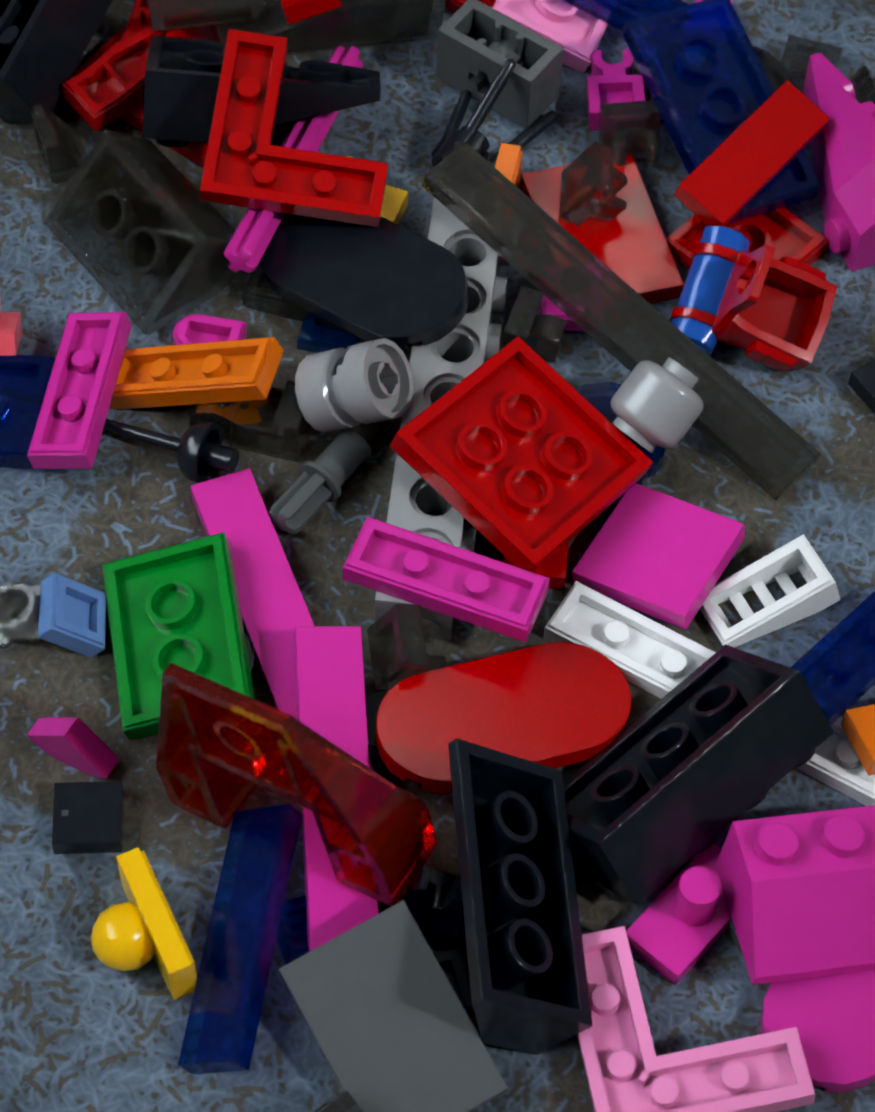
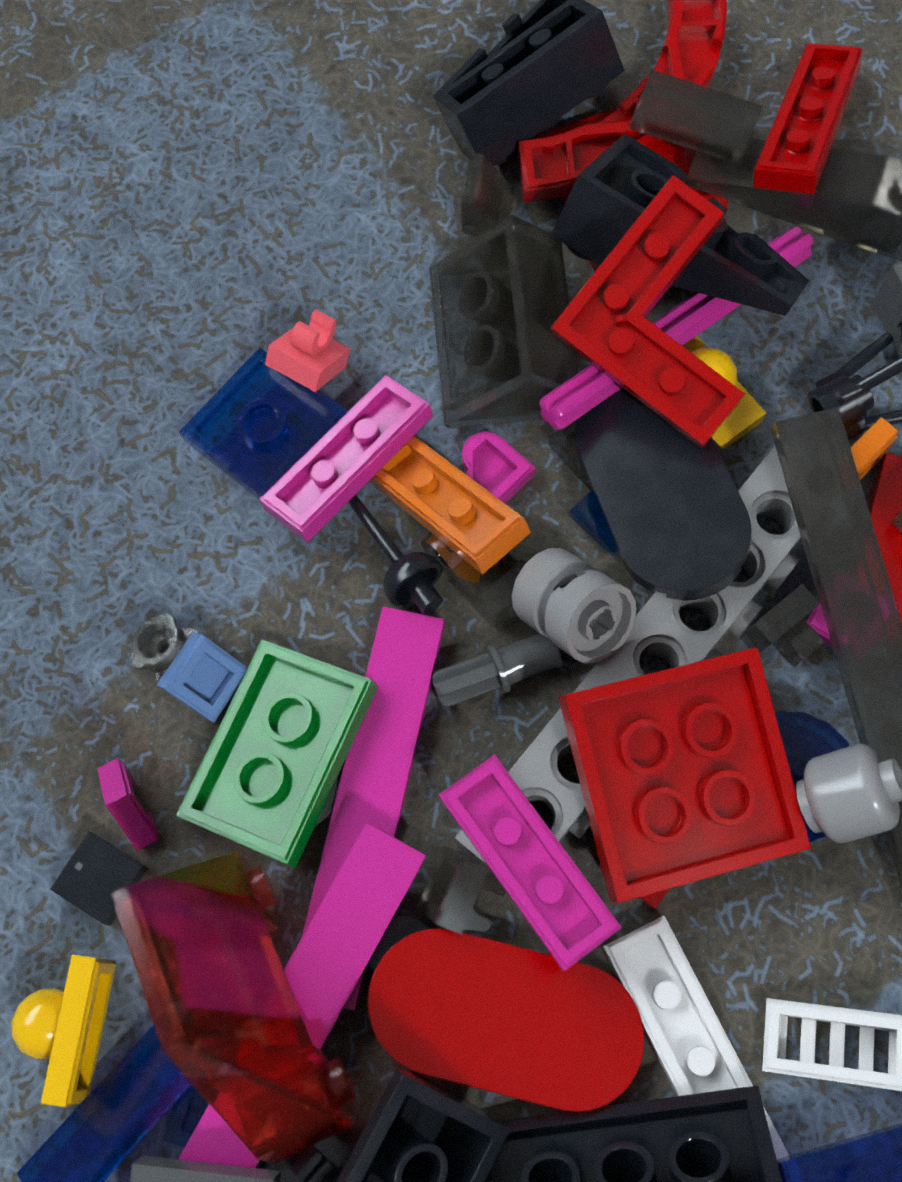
camera: 40 degrees right, 15 degrees up
dark pink tile [572,483,745,630] -> none

